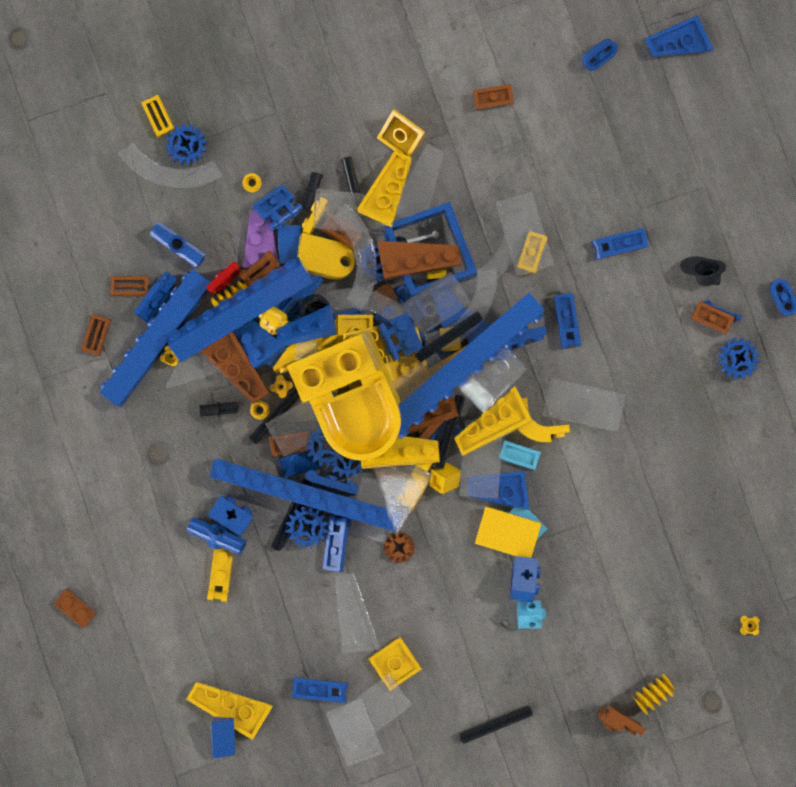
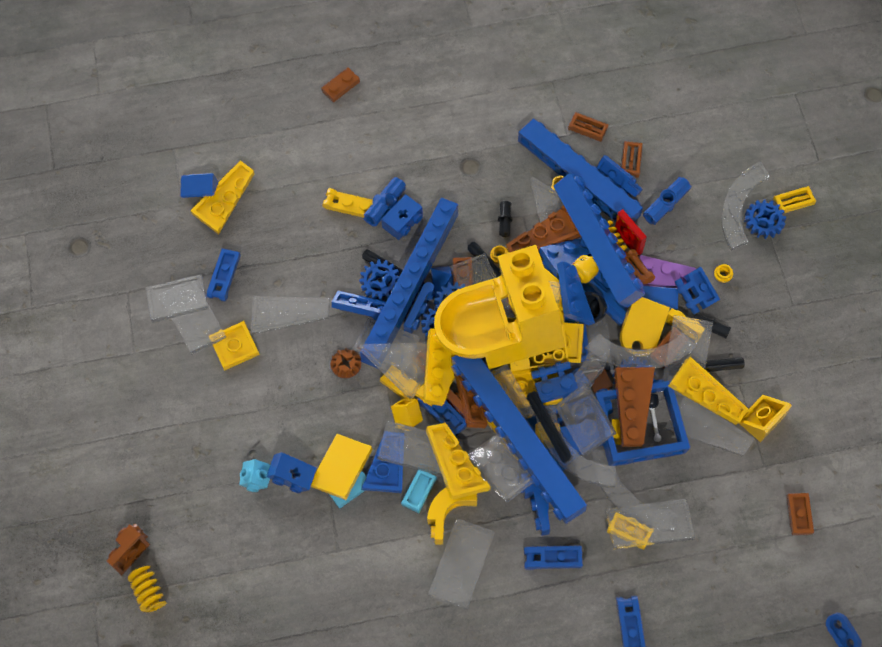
camera: 100 degrees right, 20 degrees down
black axle [434,394,465,469] -> none
black axle [459,706,533,744] -> none

